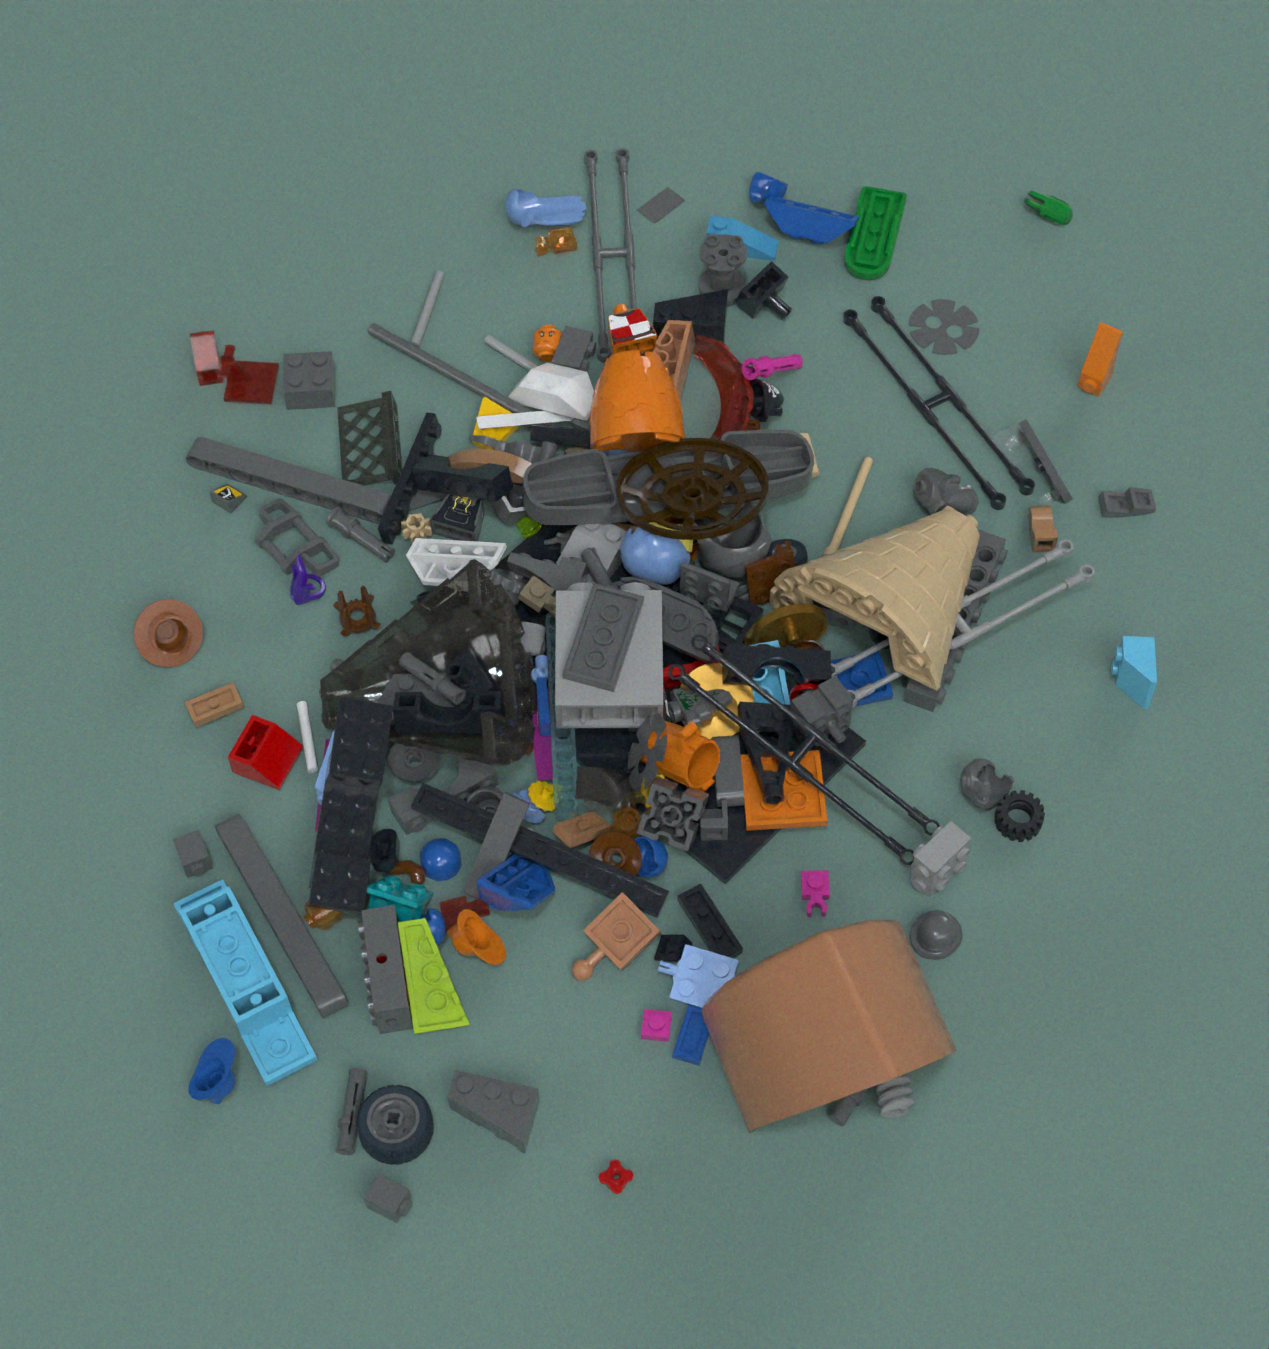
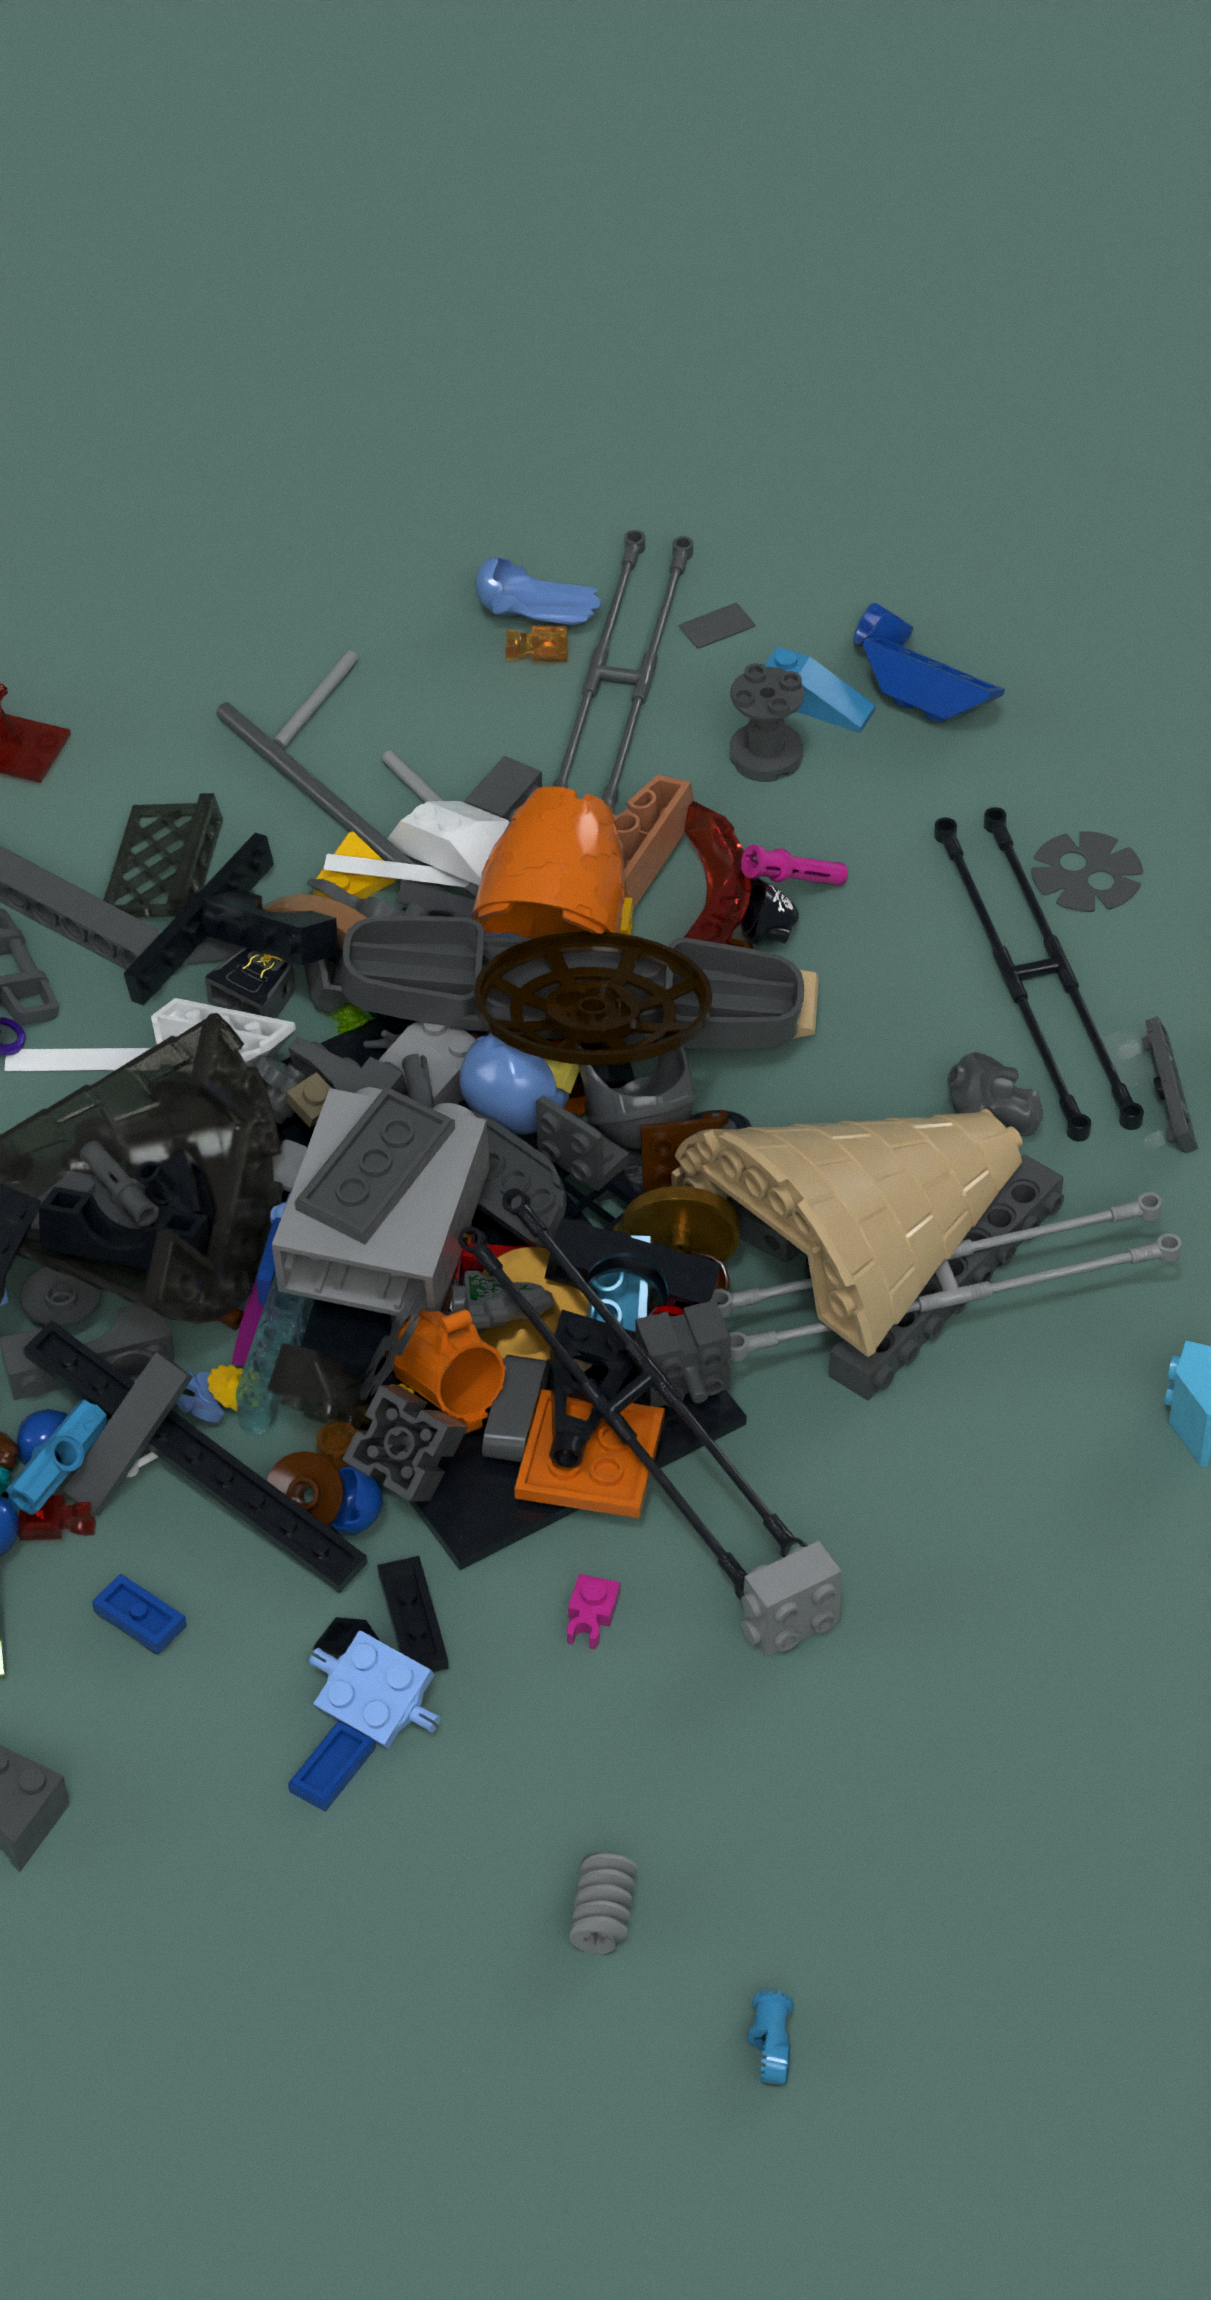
camera: 15 degrees right, 10 degrees down
dark grey brick [283,351,335,410] -> none
dark grey pin [326,506,395,563] -> none
reddish brown piece [333,585,381,637] -> none
tan gear [401,513,432,544] -> none
orange piece [447,909,506,965] -> none
blue wedge [477,855,555,911] -> none
orange head [532,325,562,362] -> none
medium nougat plate [553,811,611,848] -> none
nougat plate [571,892,661,981] -> none
red plate [599,1160,633,1194] -> none
torso [608,304,657,355] -> none
dark pink plate [641,1009,672,1042] -> none
black wedge [653,289,728,344] -> none
dark grey panel [700,800,728,840] -> none
nougat piece [701,920,957,1133] -> none
black brick [735,261,792,320] -> none
tan bar [822,457,873,557] -> none
dark grey pin [829,1089,866,1126] -> none
blue plate [831,651,893,707] -> none
green piece [844,186,907,280] -> none
dark grey hat [910,910,963,960] -> none
dark grey hair [960,758,1014,809] -> none
black tyre [994,790,1045,842] -> none
medium nougat leg [1028,506,1058,553] -> none
none -> white sticker [4,1048,160,1071]
none -> dark azure piece [6,1400,108,1515]
none -> blue plate [92,1574,187,1654]
none -> dark azure connector [747,1990,794,2085]

